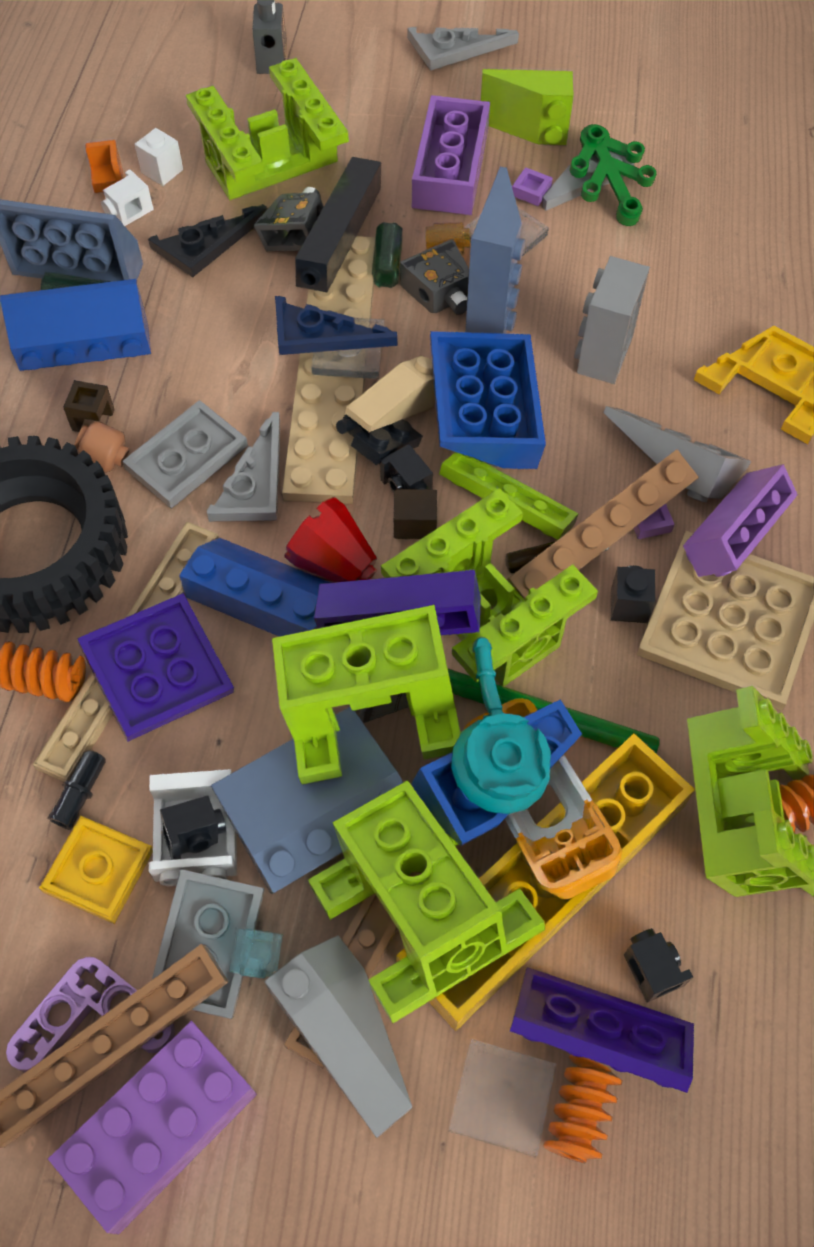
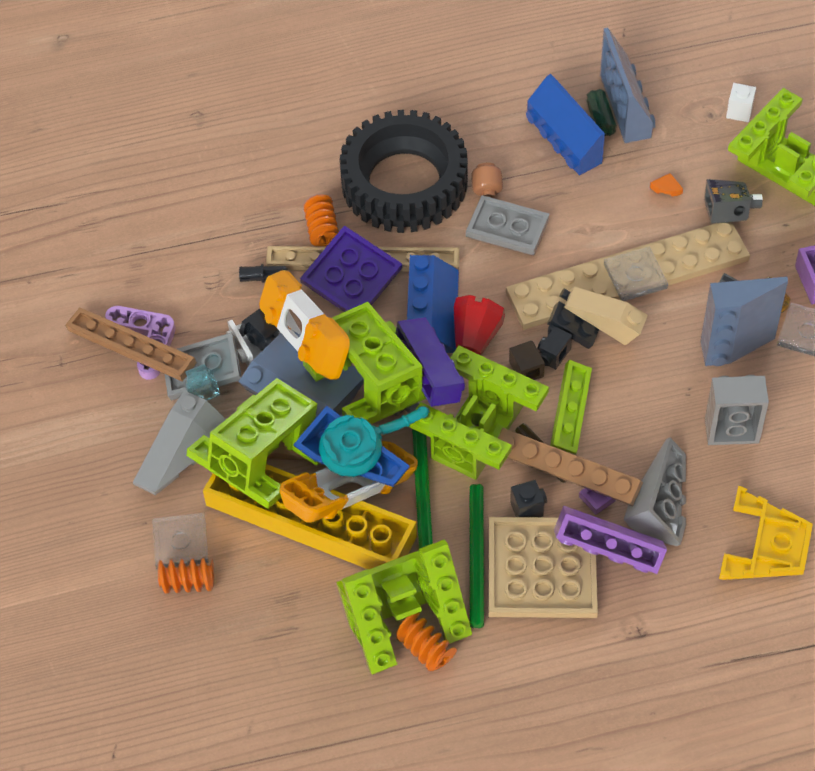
camera: 70 degrees right, 5 degrees down
yellow tile [39,815,153,924] -> none
medium lavender brick [48,1020,257,1235] -> none
dark brown panel [63,380,115,432] -> none
orange panel [85,140,124,193] -> none
white brick [101,170,154,226] -> none
black wing [148,204,268,277] -> none
light grey wing [207,412,280,522] -> none
dark blue wing [275,296,398,355] -> none
black brick [295,157,381,293] -> none
clear green axle [372,222,403,288] -> none
blue slope [430,331,546,469] -> none
dark purple plate [510,967,694,1093] -> none
black brick [624,928,693,1003] -> none
none -> light orange piece [259,270,350,380]
none -> green axle [470,484,484,628]
none -> orange tile [650,173,683,196]

